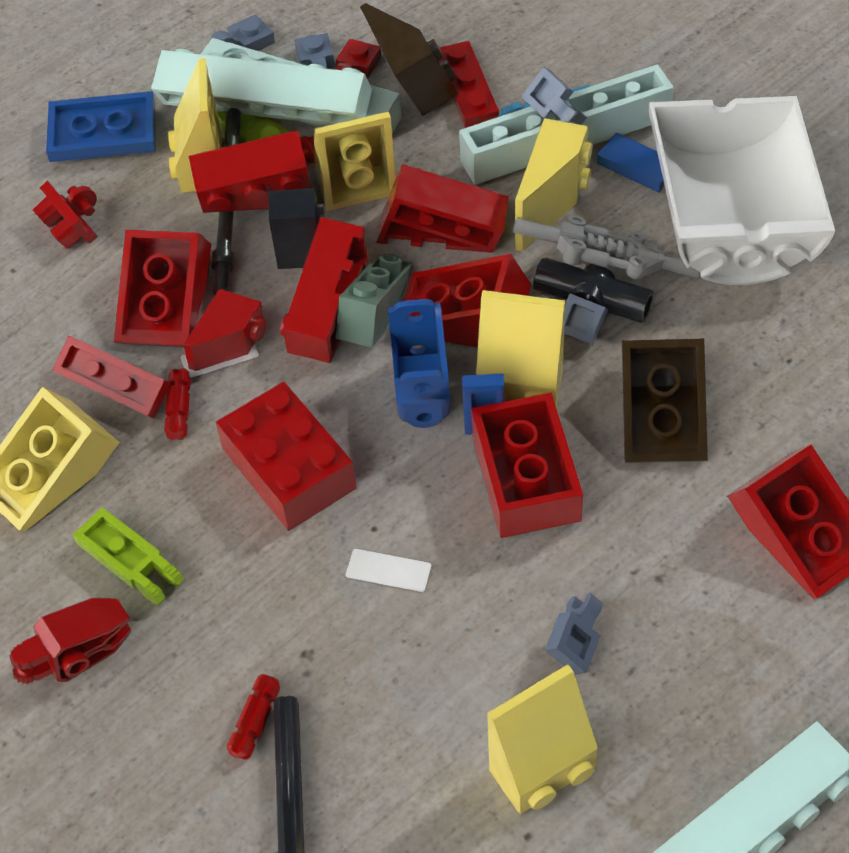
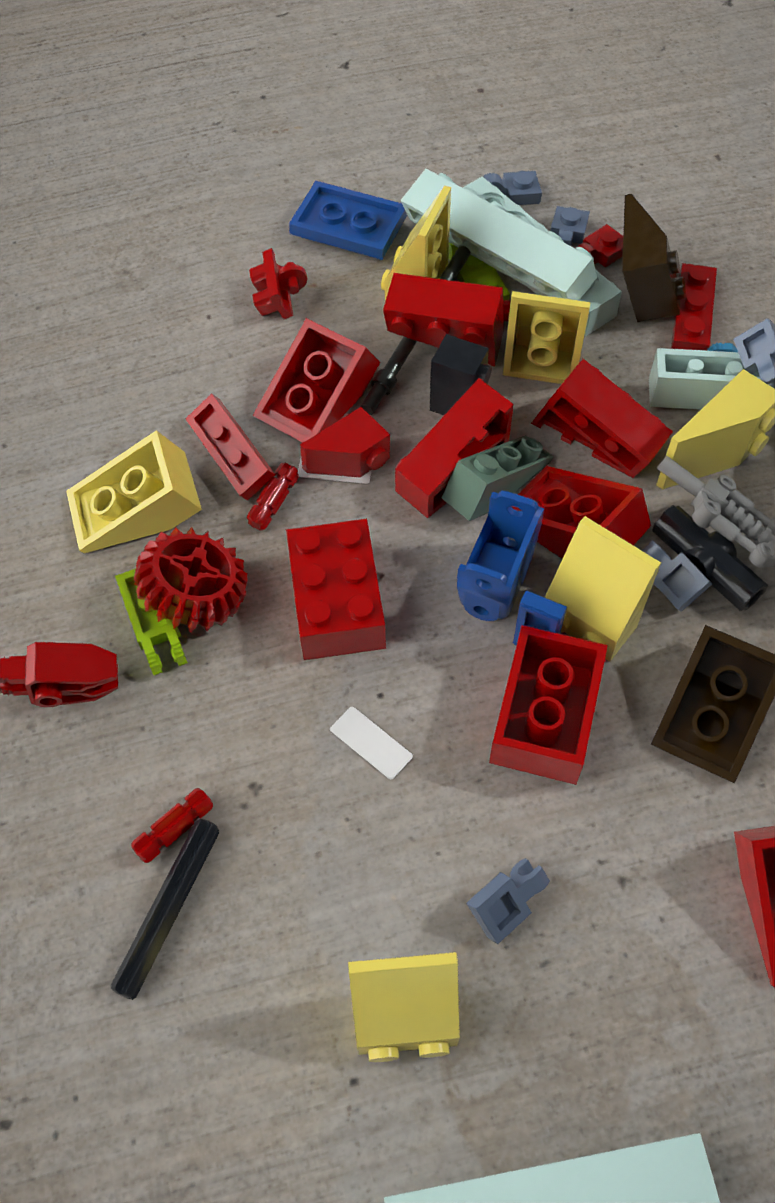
camera: 25 degrees right, 5 degrees up
none -> red gear [134,527,248,633]

